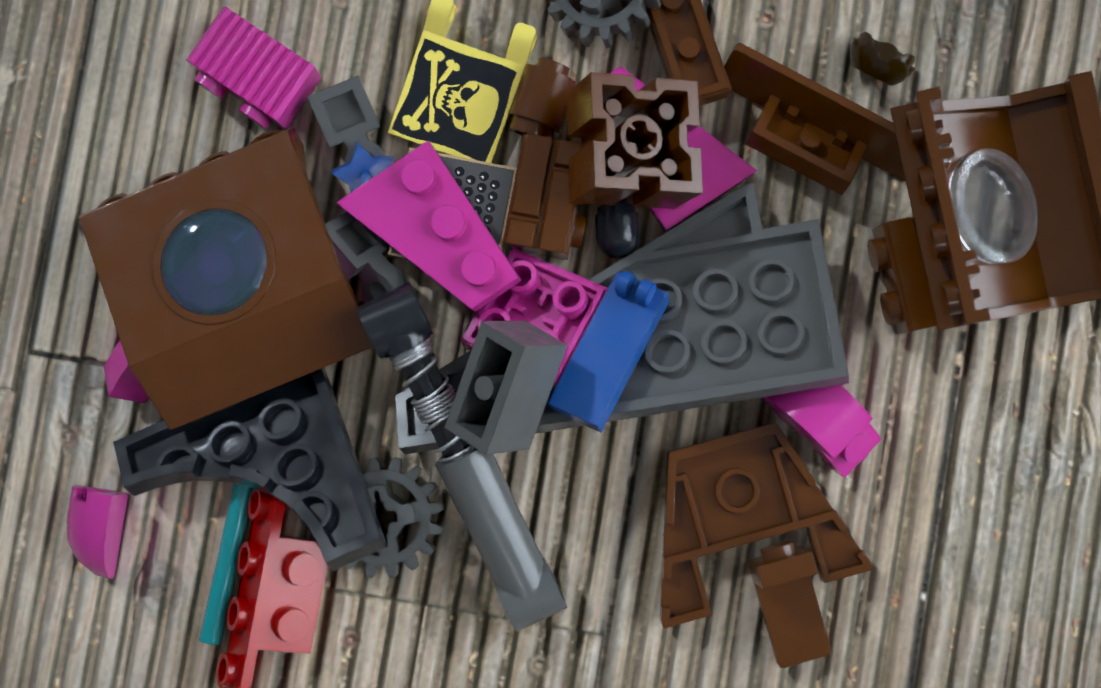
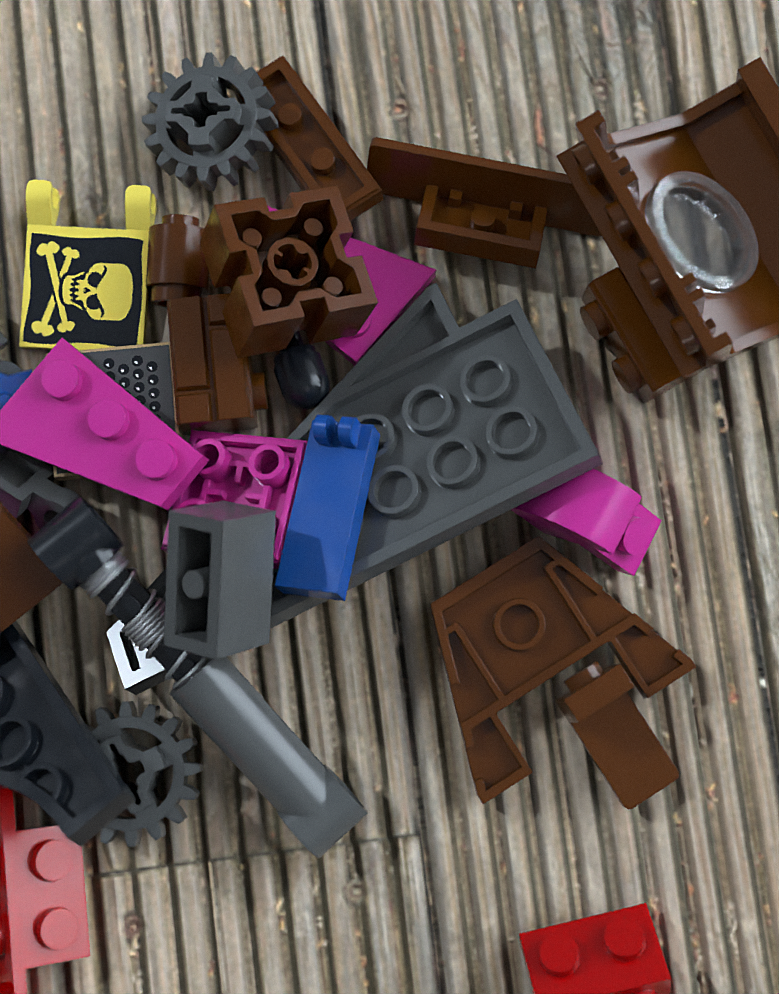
camera: 15 degrees left, 5 degrees down
dark brown plate [850,32,916,86] -> none

